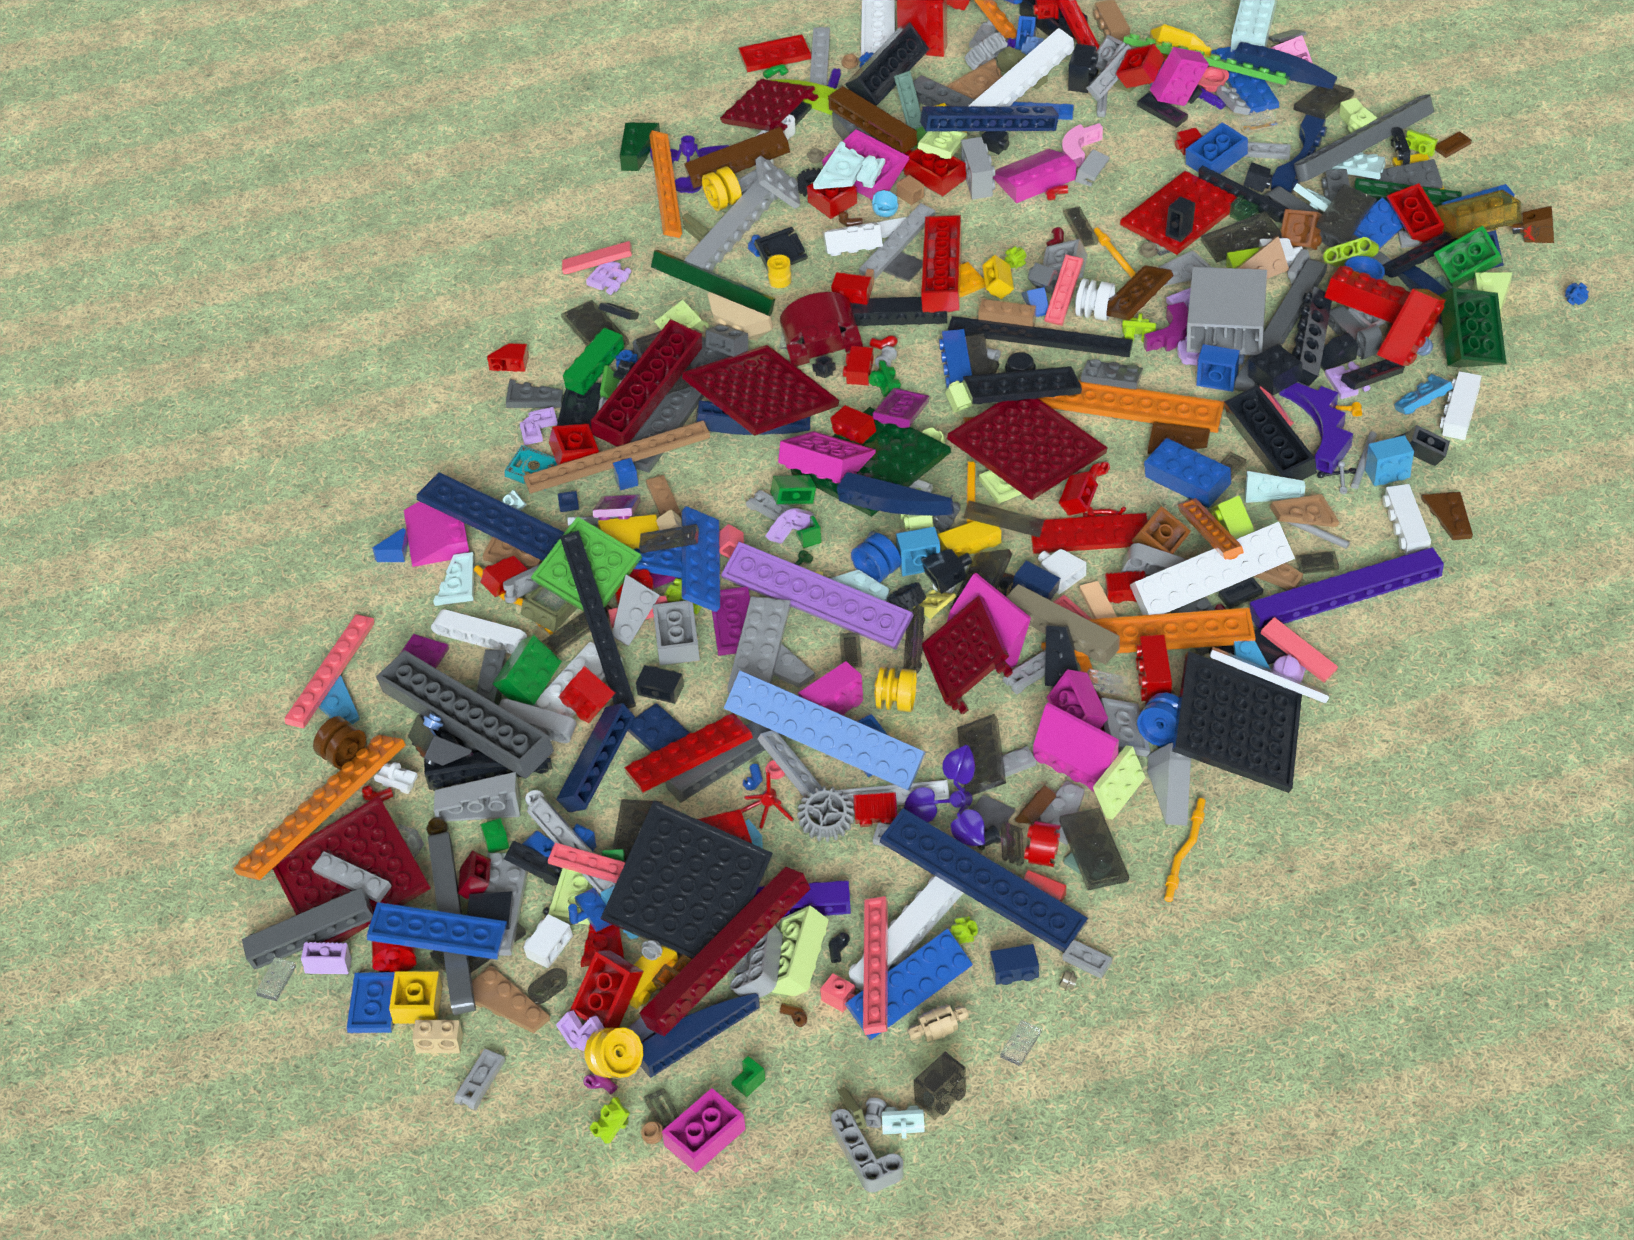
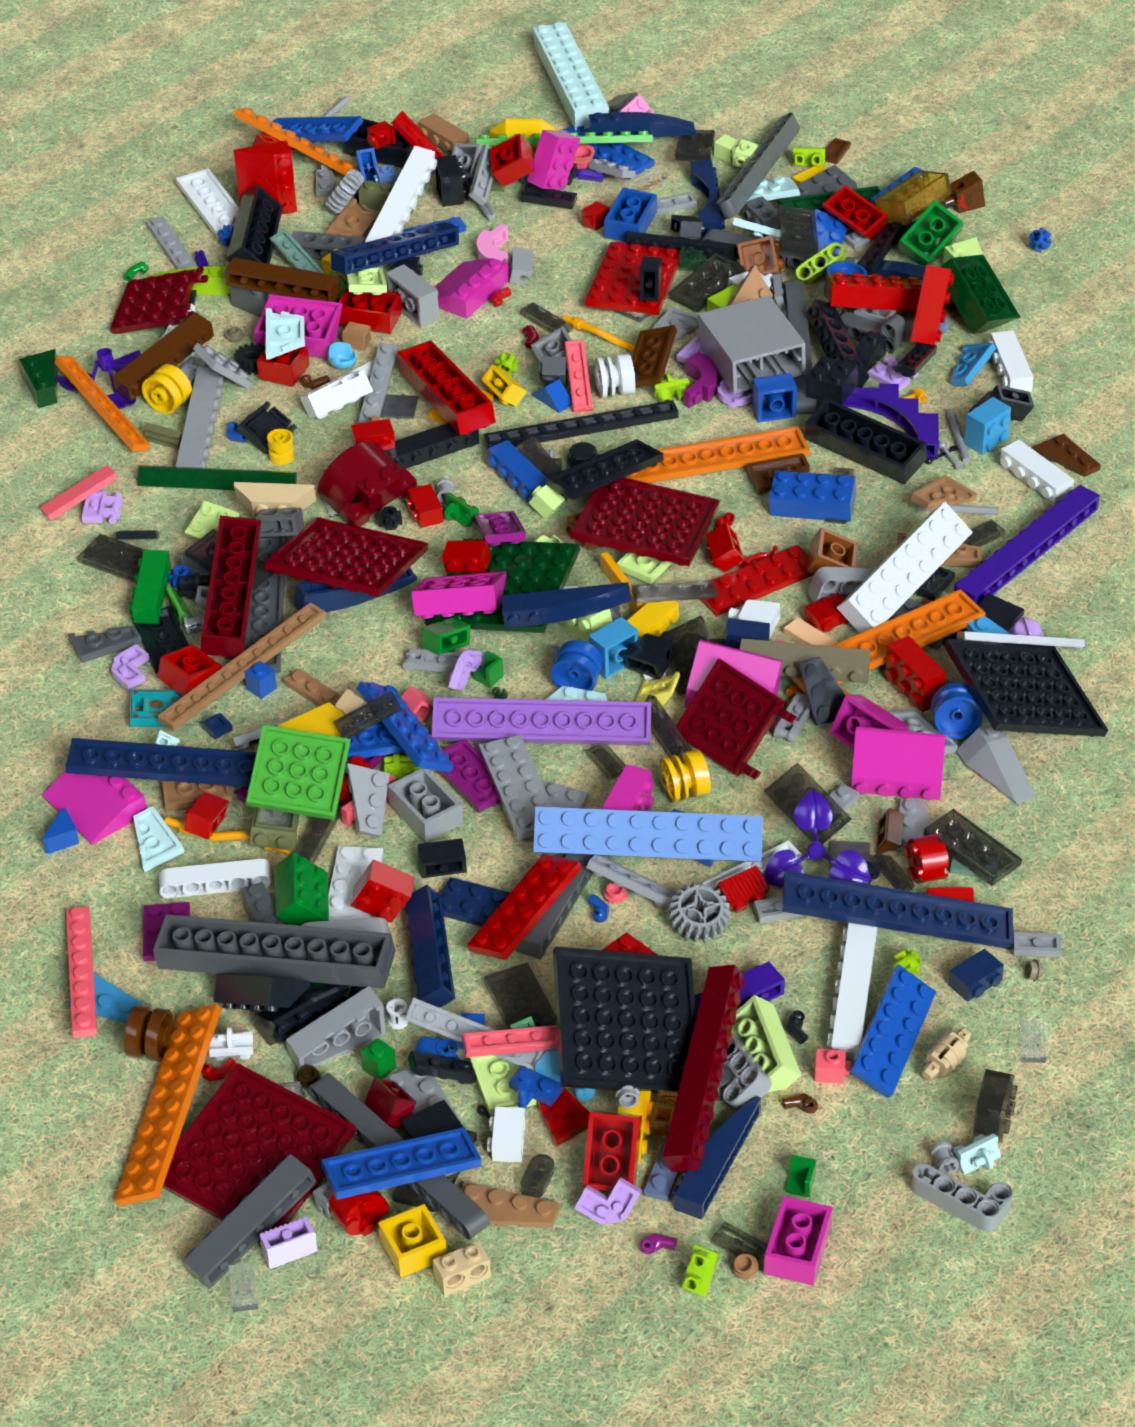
camera: 30 degrees left, 5 degrees down
light grey plate [312,852,392,903] -> none
blue plate [347,972,395,1033] -> none
medium blue plate [423,713,444,731] -> none
light grey plate [454,1049,505,1111] -> none
red slope [487,343,529,372] -> none
light grey plate [503,564,540,603] -> none
black plate [560,530,636,709] -> none
yellow wheel [584,1027,643,1078] -> none
plate [593,494,641,520] -> none
red plate [738,34,811,73] -> none
red plant [741,772,794,829] -> none
olive tile [837,1087,867,1130] -> none
medium nougat plate [842,54,858,69] -> none
light aqua hips [857,155,885,188] -> none
coral plate [863,896,888,1035] -> none
red arm [870,335,898,350] -> none
black tyre [887,582,926,610] -> none
medium nougat brick [978,299,1036,327] -> none
dark grey plate [1081,359,1143,390] -> none
clear plate [1087,668,1128,697] -> none
yellowish green plate [1093,745,1146,820] -> none
dark tan plate [1139,242,1157,258] -> none
light orange bar [1164,798,1206,902] -> none
orange plate [1178,498,1244,560] -> none
lime wedge [1208,495,1255,539] -> none
light aqua wing [1245,471,1305,503] -> none
coral tile [1261,617,1338,683] -> none
black plate [1391,127,1411,165] -> none

